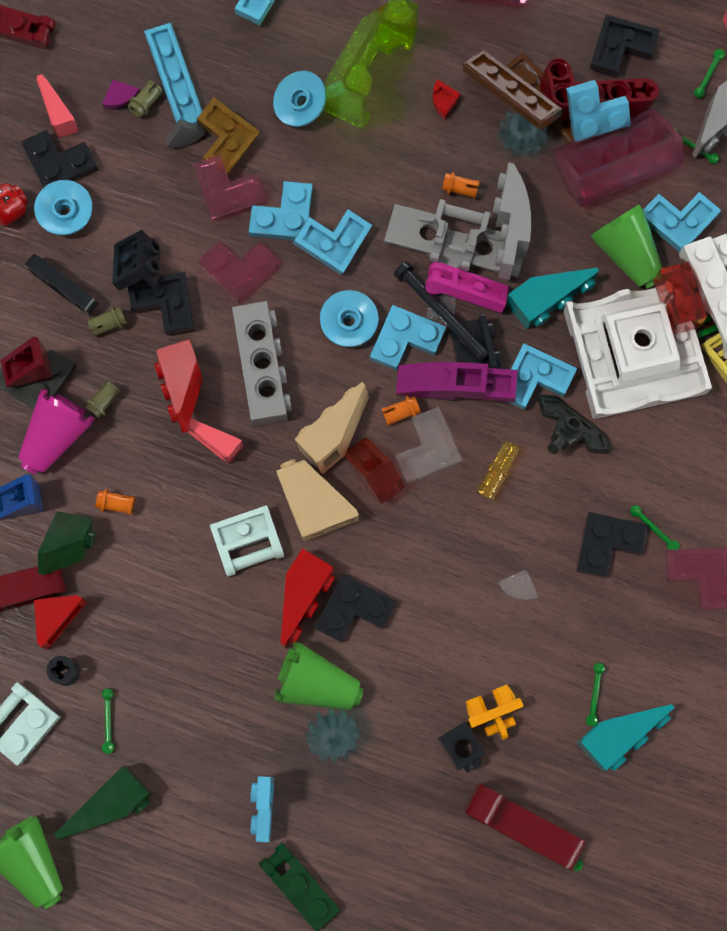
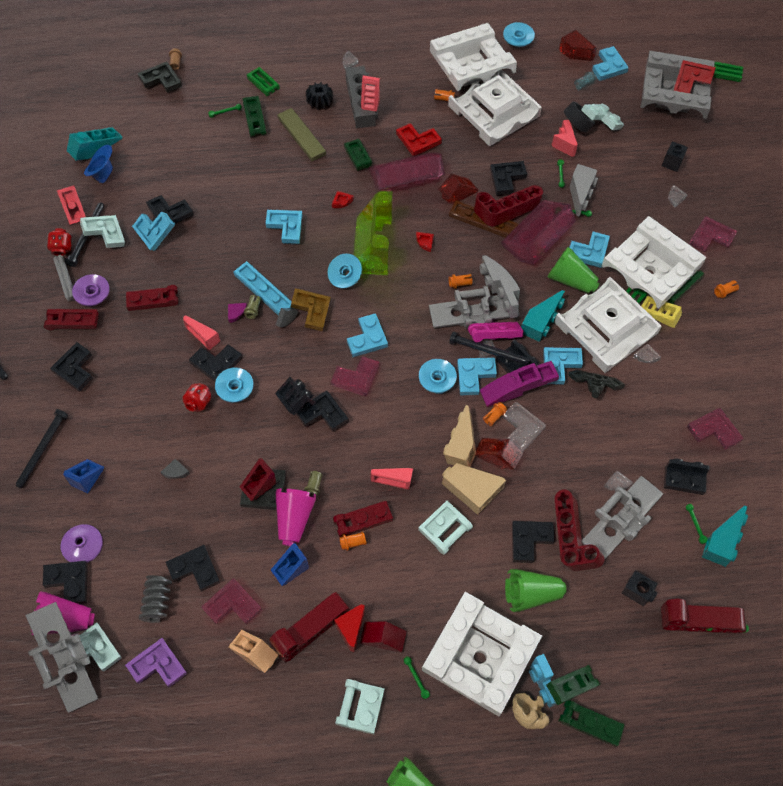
camera: 25 degrees left, 15 degrees down
black beam [24,254,99,316] -> none
dark green slope [38,511,97,575] -> none
black bush [46,656,80,686] -> none
dark green slope [54,766,153,840] -> none
olive pin [87,306,127,337] -> none
slope [154,339,203,433] -> none
clear pink plate [192,154,266,219] -> none
light grey brick [232,301,292,427] -> none
red slope [280,548,336,649] -> none
medium azure plate [293,209,372,275] -> none
clear light blue gear [306,708,360,764] -> none
reddish brown tile [463,50,562,130] -> none
light orange hips [465,684,524,740] -> none
clear yellow axle [476,442,519,500] -> none
clear light blue gear [498,111,547,157] -> none
medium azure plate [566,80,631,142] -> none
black plate [576,512,648,578] -> none
green hinge [630,505,680,553] -> none
clear red piece [653,261,707,334] -> none
none -> dark red plate [333,501,393,538]
none -> dark red slope [360,621,407,653]
none -> white piece [422,592,542,717]
none -> clear red slope [438,173,479,202]
none -> tan hair [512,693,549,729]
none -> dark green plate [546,665,601,705]
none -> dark red beam [554,489,605,571]
none -> light grey piece [582,476,663,559]
none -> clear tile [633,344,661,363]
none -> black bracket [664,458,710,495]

